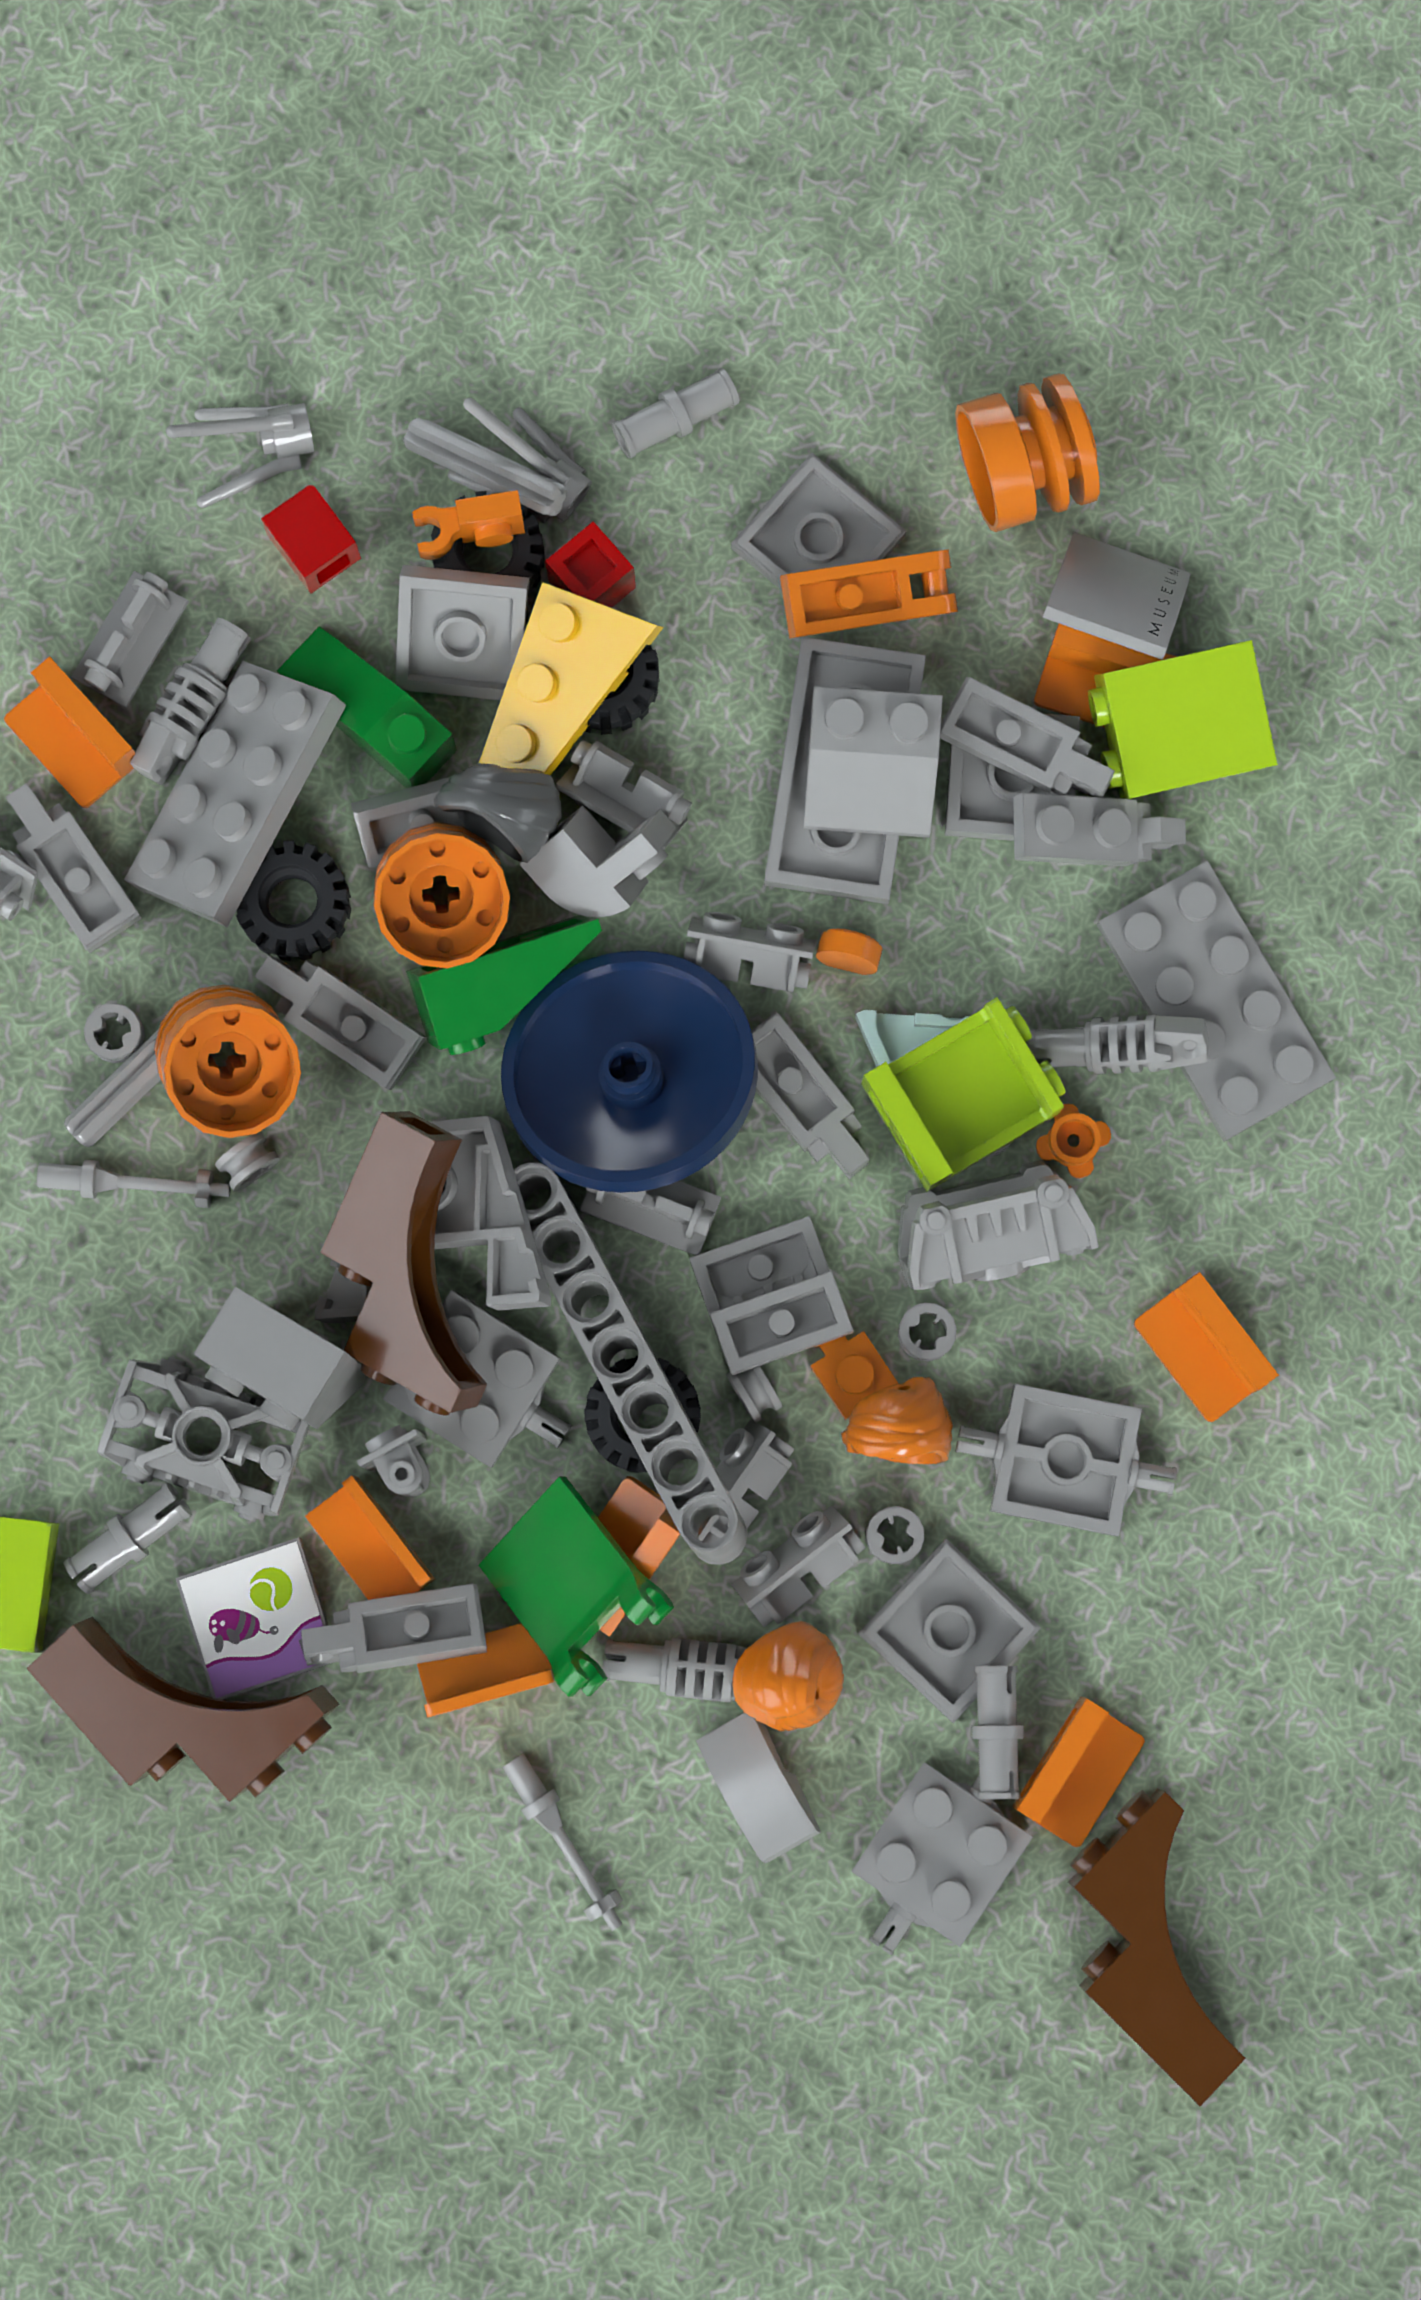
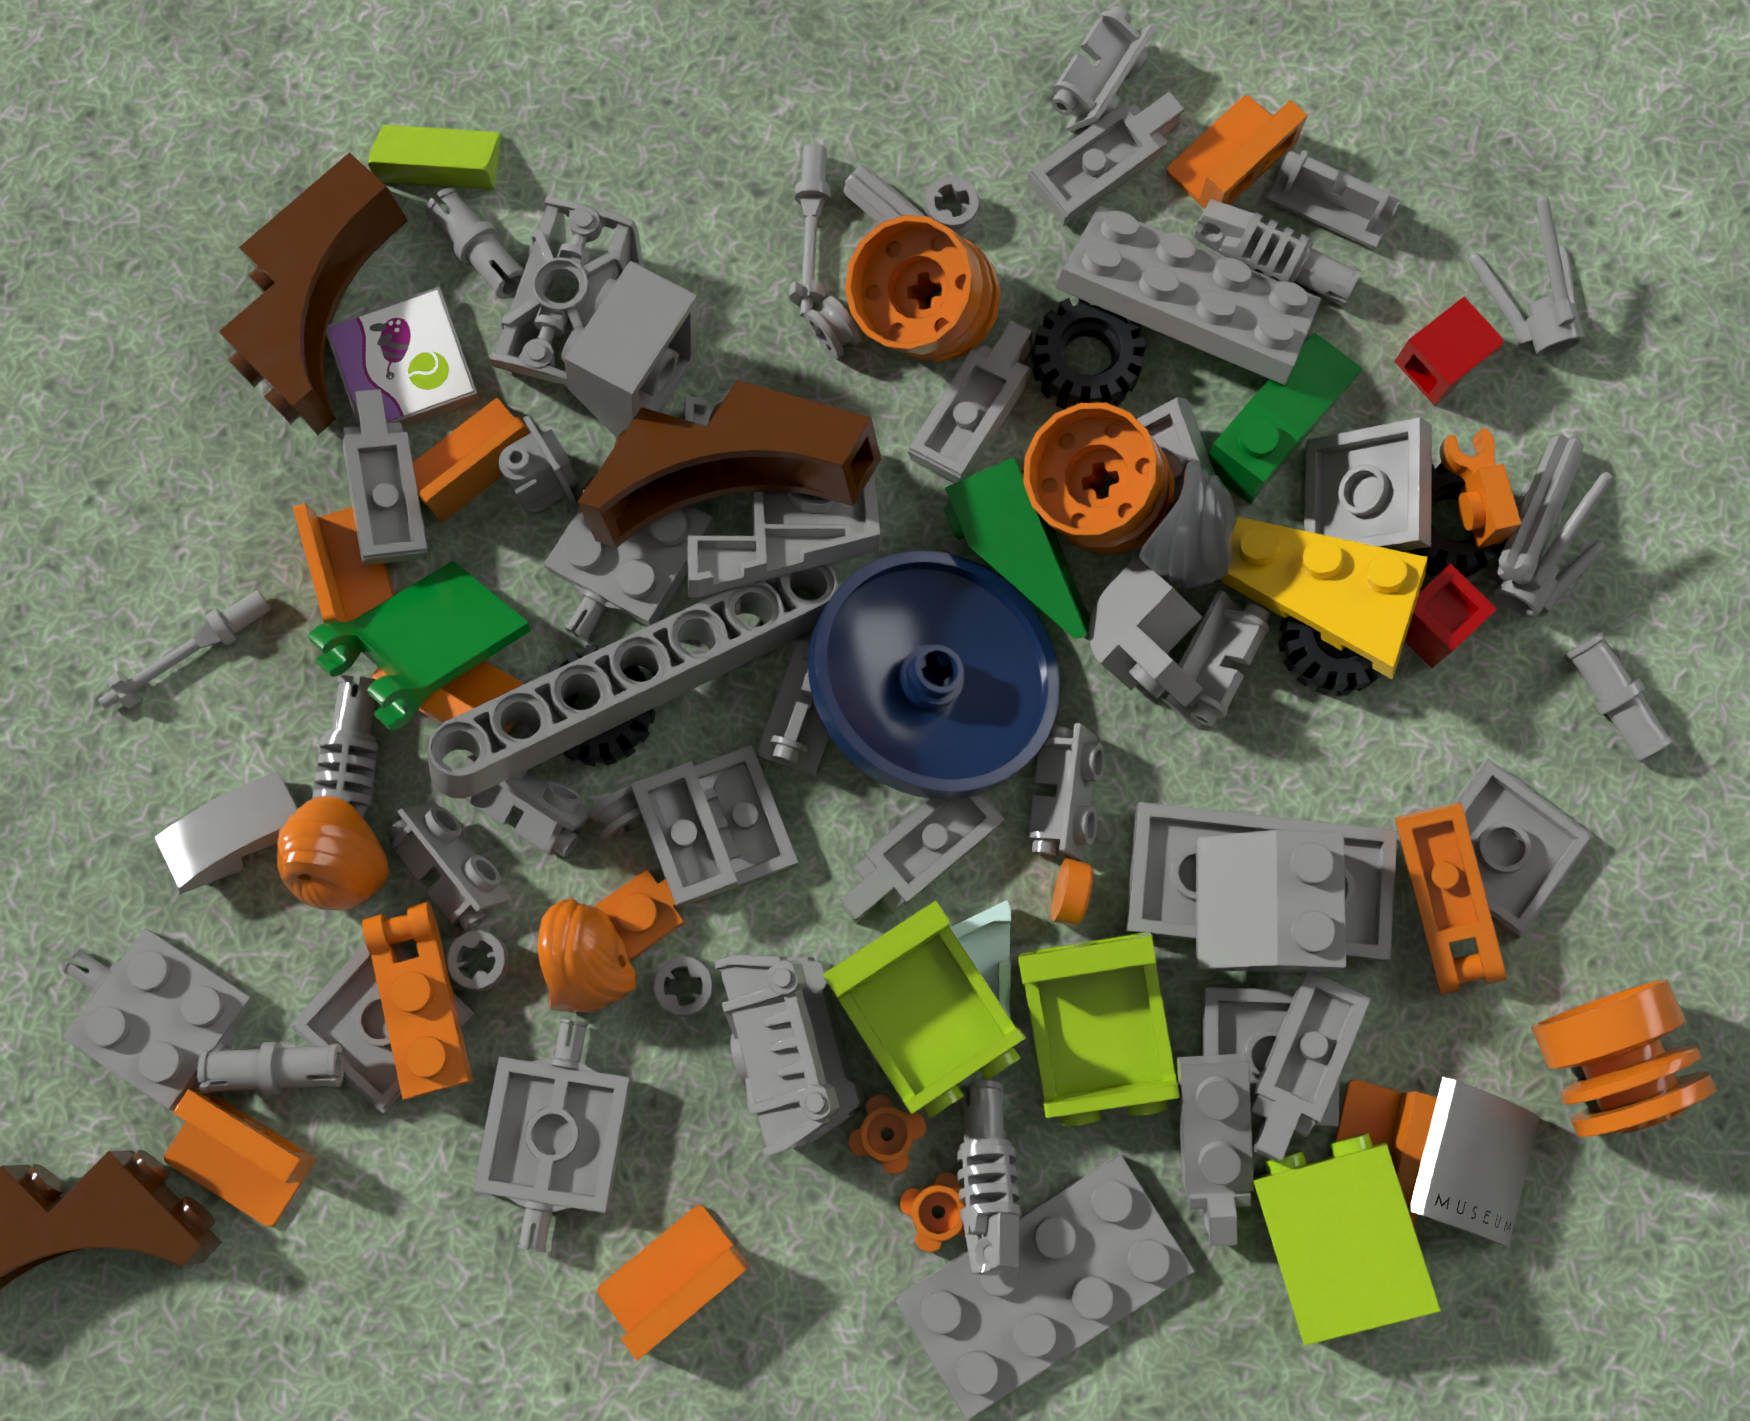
camera: 90 degrees right, 5 degrees down
none -> orange plate [362,901,474,1100]
none -> orange plate [900,1172,966,1252]
none -> lime panel [1018,931,1180,1126]

